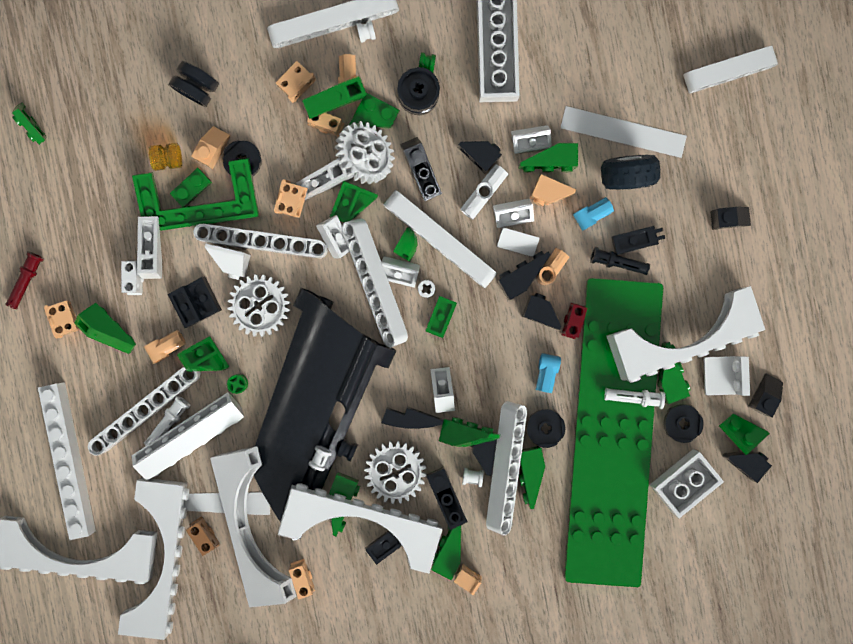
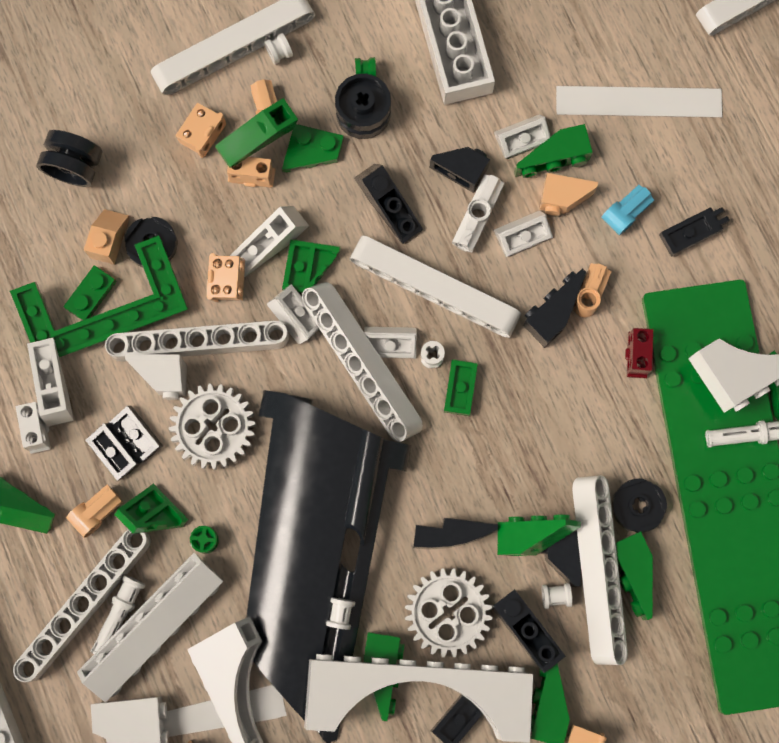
camera: 15 degrees left, 10 degrees down
clear yellow wheel [149,143,182,171] -> none
white gear [335,121,395,184] -> none
black wheel [337,438,358,462] -> none
green brick [393,226,418,262] -> none
white slope [431,367,455,413] -> none
white slope [497,228,540,257] -> none
black slope [522,293,561,330] -> none
medium azure piece [535,353,561,393] -> none
black pin [590,247,650,275] -> none
black wheel [601,155,661,190] -> none

